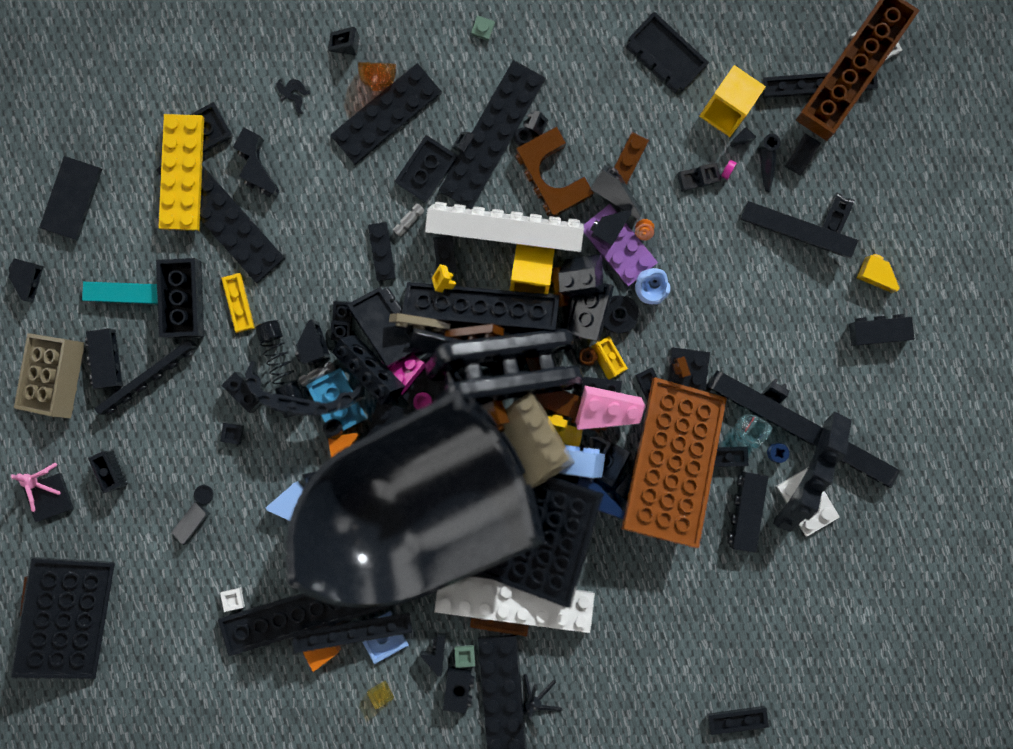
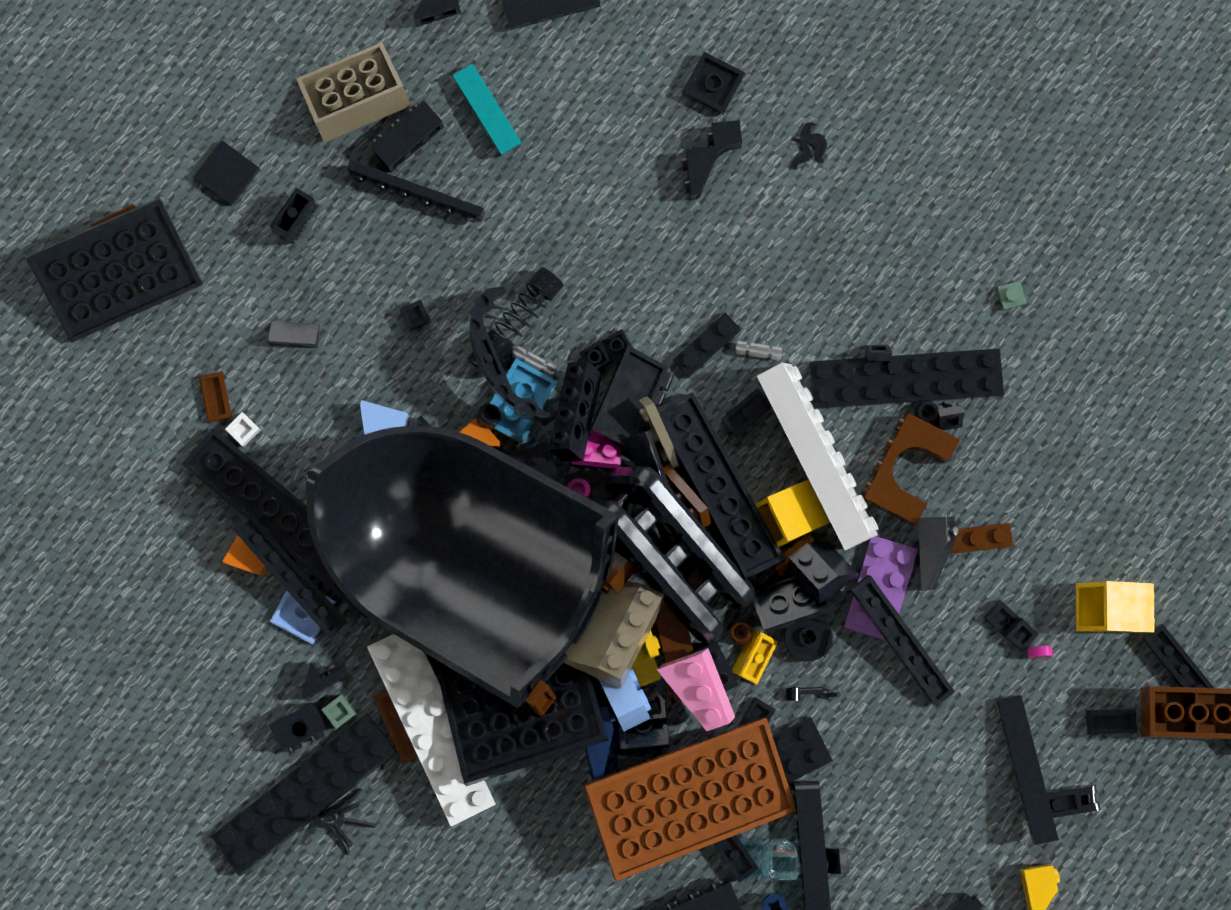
camera: 55 degrees right, 5 degrees down
bright pink plant [11,463,60,512] -> none
black plate [156,165,286,283] -> none
black brick [156,258,205,339] -> none
yellow plate [159,114,204,231] -> none
black piece [194,485,214,504] -> none
yellow tile [221,273,255,333] -> none
black brick [221,372,262,413] -> none
black slope [295,319,331,366] -> none
black slope [328,27,360,56] -> none
black plate [330,63,442,165] -> none
clear orange cylinder [358,62,396,91] -> none
clear yellow slope [367,680,394,709] -> none
black plate [394,135,458,204] -> none
yellow tile [431,264,456,293] -> none
black slope [590,210,632,248] -> none
black hinge [625,11,709,94] -> none
orange wheel [635,219,654,241] -> none
light blue piece [635,268,670,305] -> none
reddish brown plate [673,356,691,378] -> none
black slope [730,127,756,147] -> none
black piece [759,134,781,192] -> none
none -> reddish brown tile [199,371,233,423]
none -> reddish brown tile [525,680,556,716]
none -> black piece [786,687,841,701]
none -> black plate [849,575,955,707]

